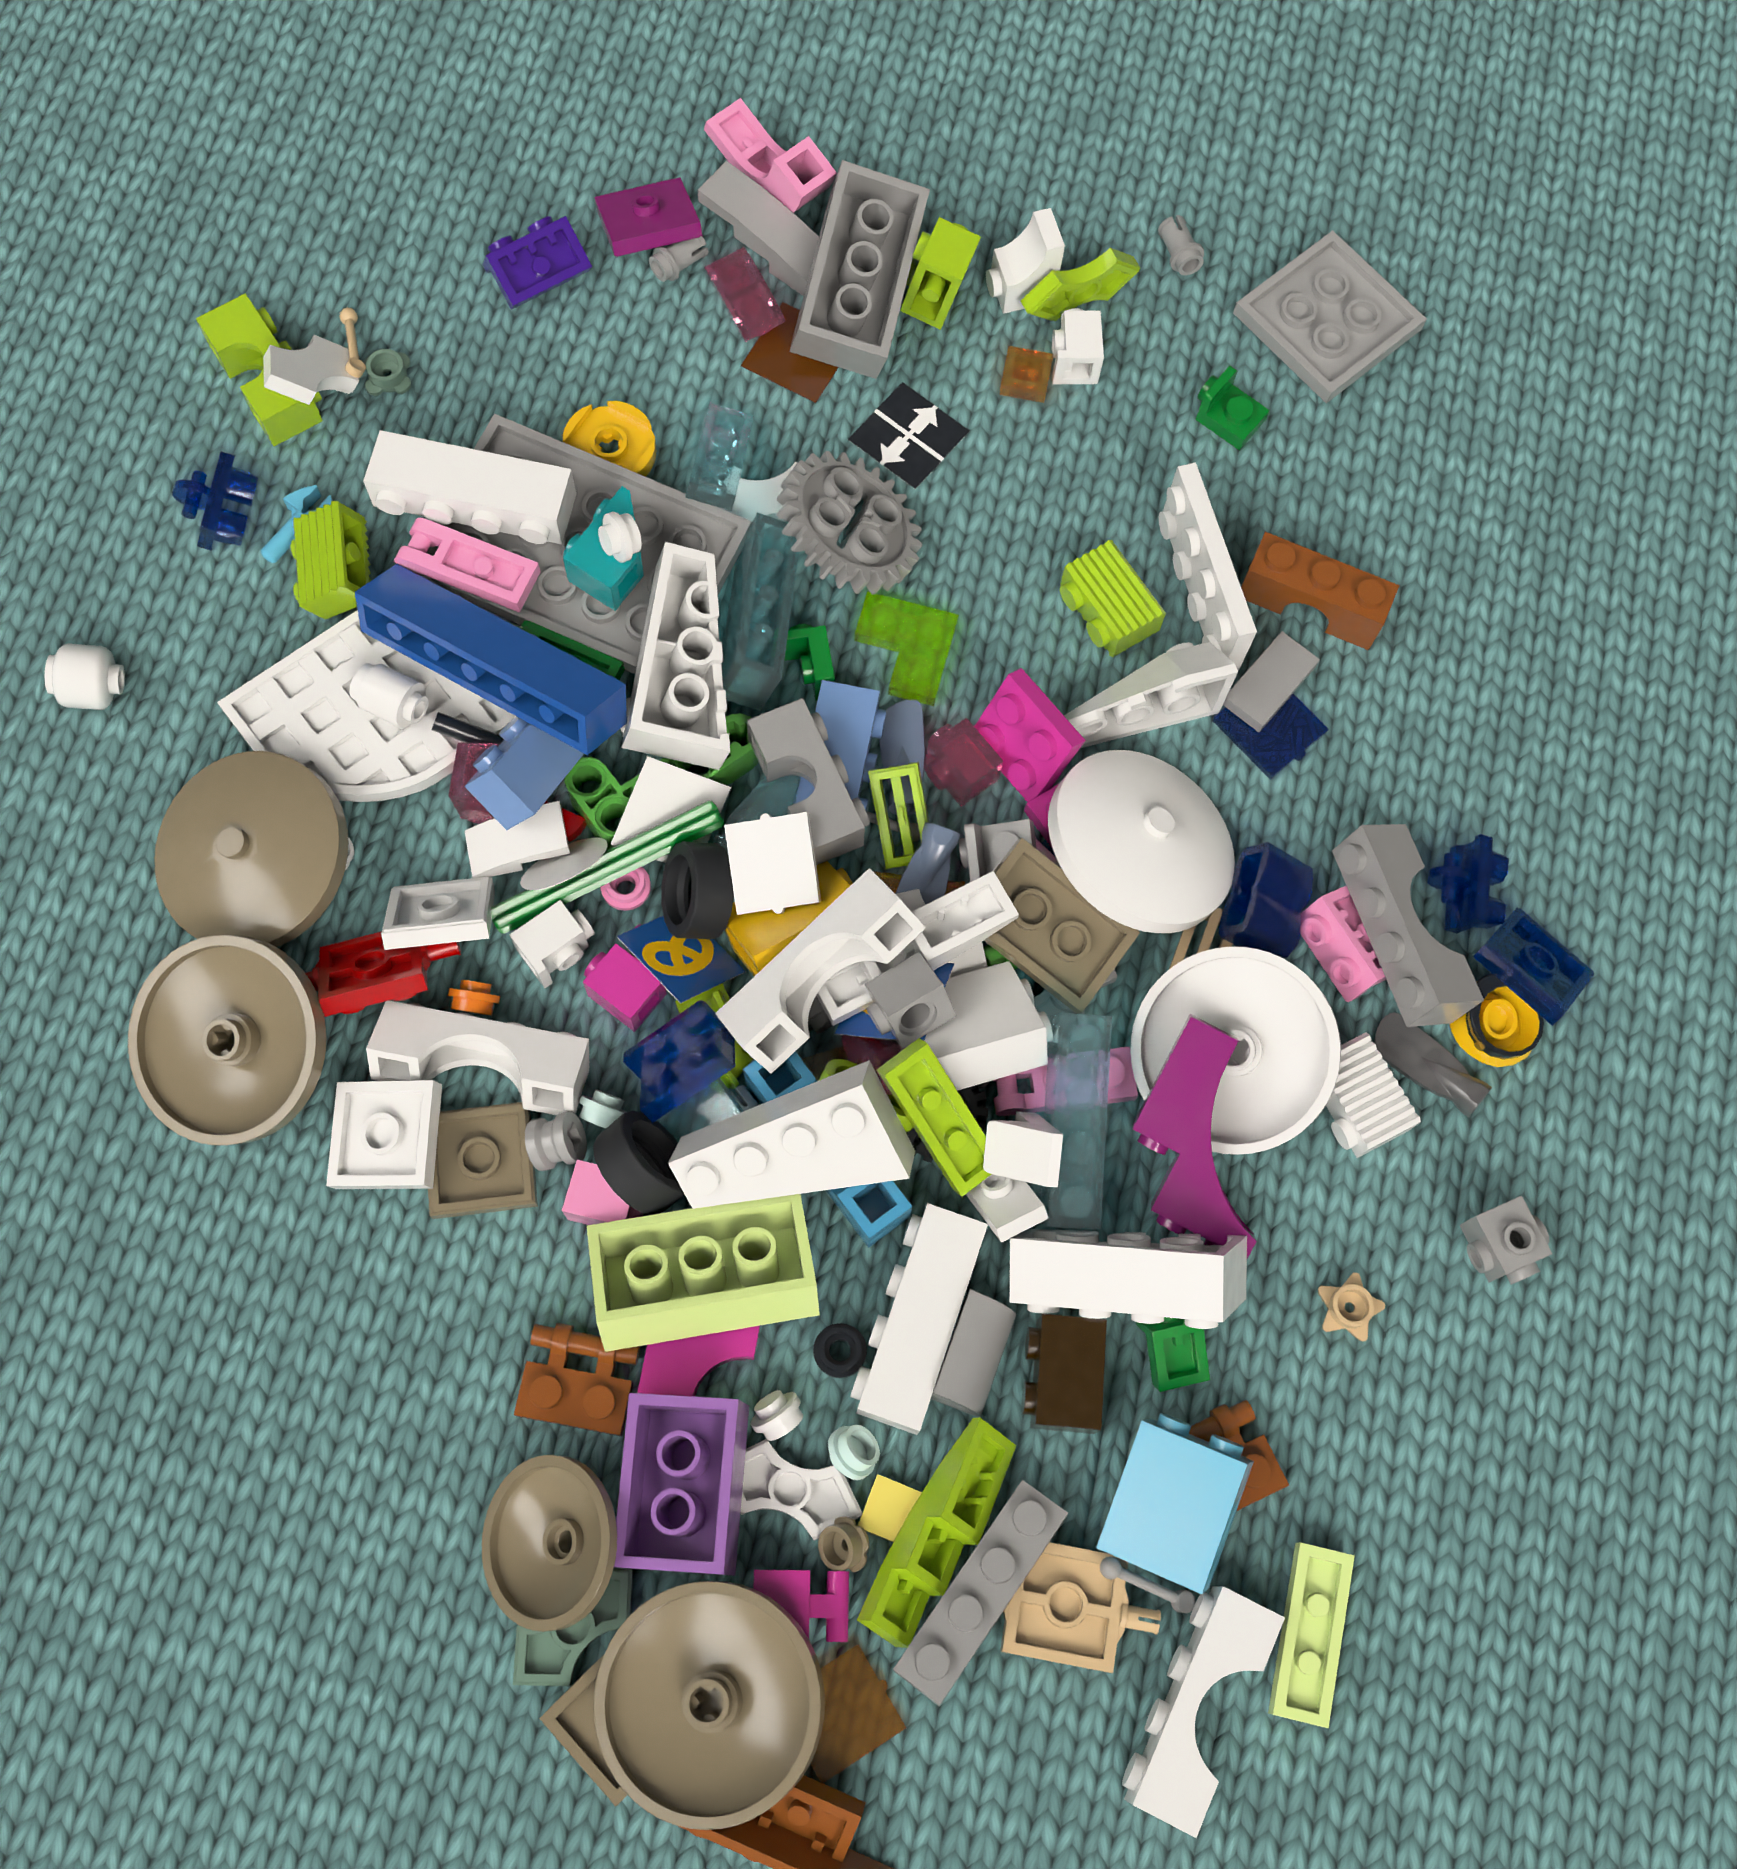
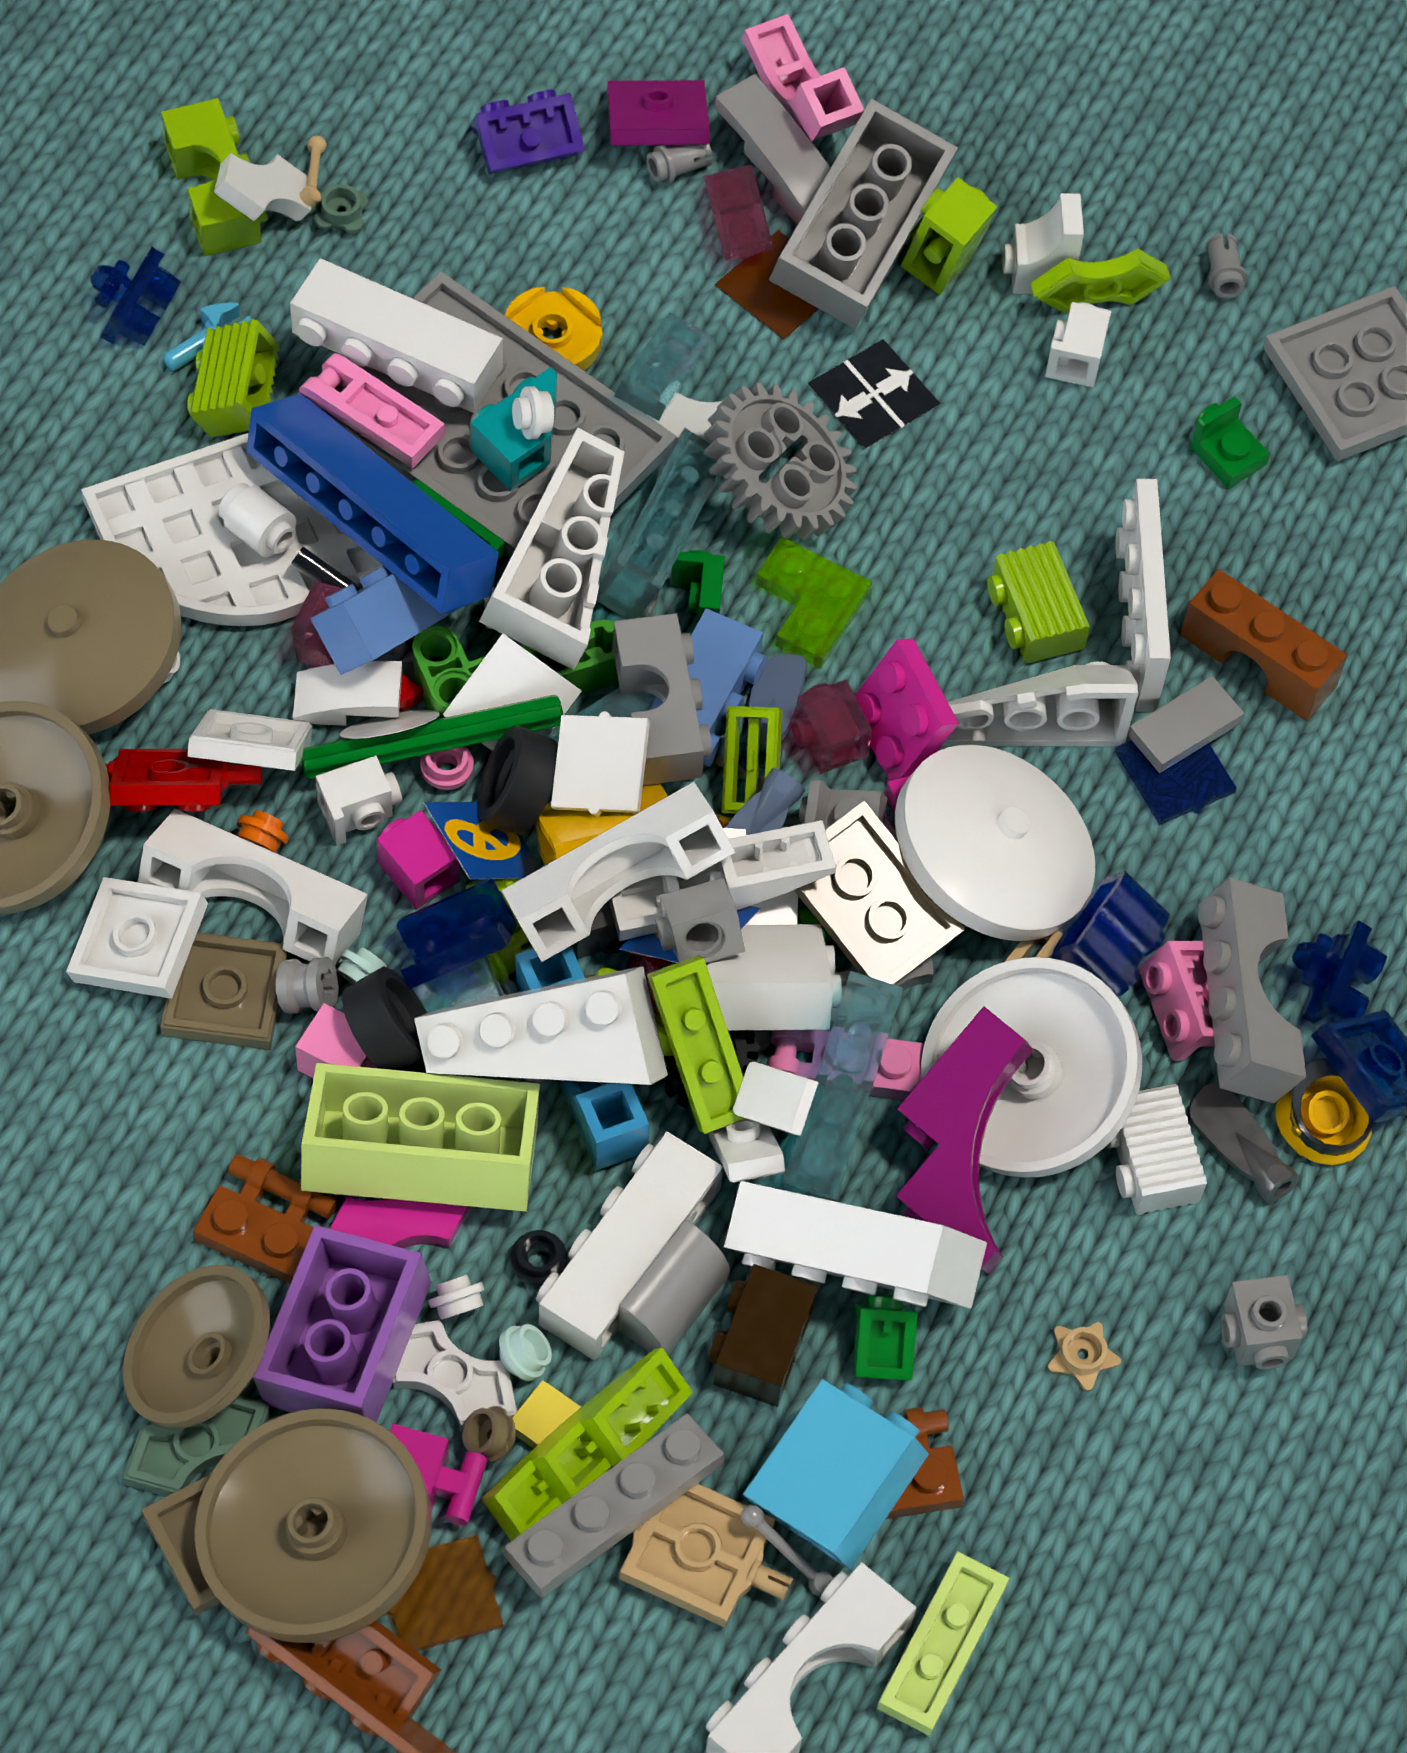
camera: 15 degrees right, 10 degrees down
clear orange plate [999,346,1053,403] -> none

